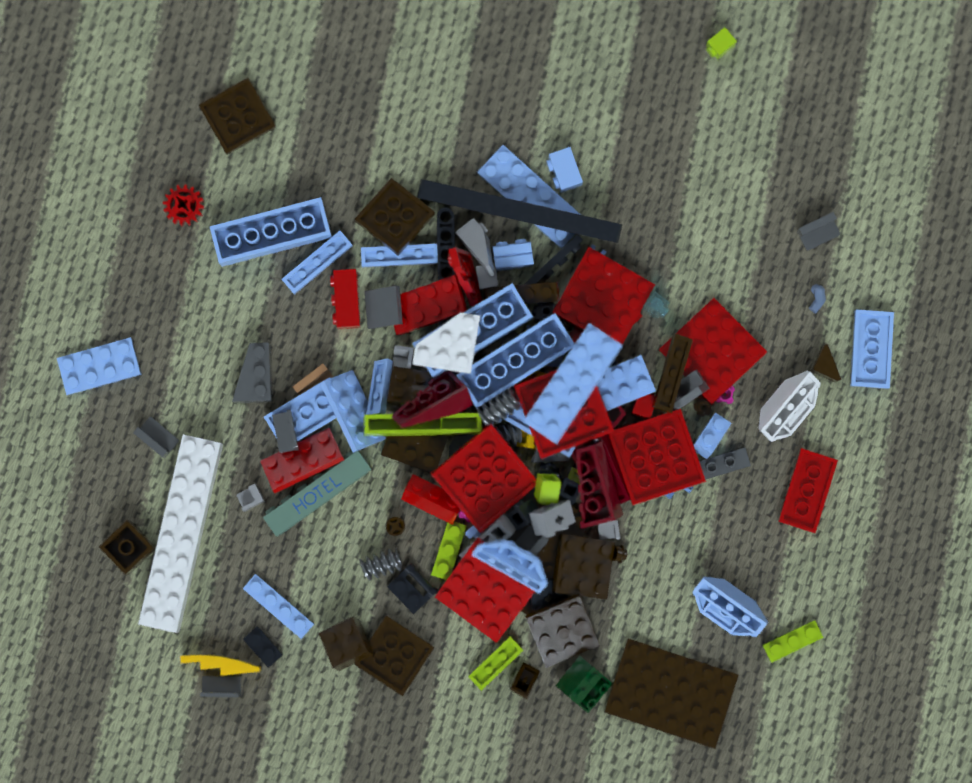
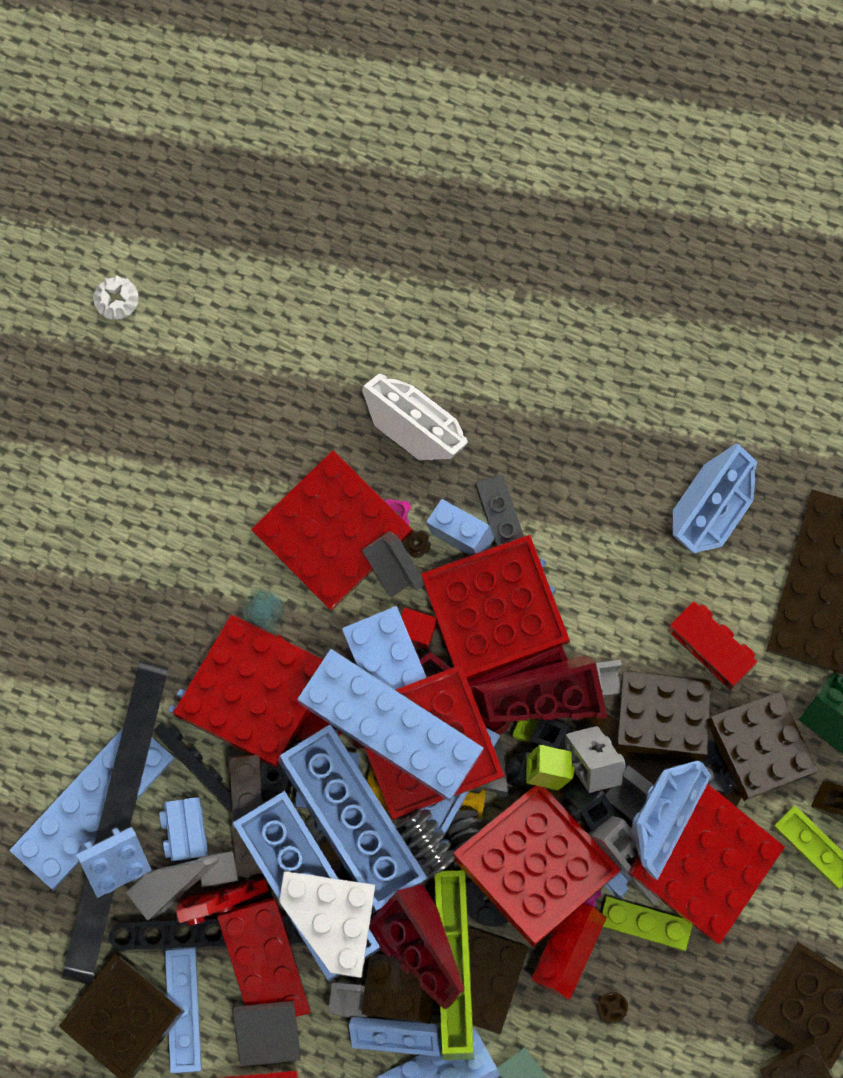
camera: 90 degrees left, 10 degrees down
dark grey piece [359,547,402,581] -> none
black plate [387,563,438,614] -> none
light blue brick [546,147,583,193] -> none
dark brown plate [613,545,628,564] -> none
dark brown plate [652,334,693,413] -> none
lime plate [762,620,824,663] -> none
red plate [778,448,838,534] -> none
dark grey panel [797,212,840,251] -> none
sand blue arm [809,284,826,314] -> none
dark brown slope [811,344,841,383] -> none
light blue plate [850,310,894,389] -> none
none -> light blue plate [77,827,152,898]
none -> white gear [93,275,138,320]
none -> red brick [667,601,758,691]

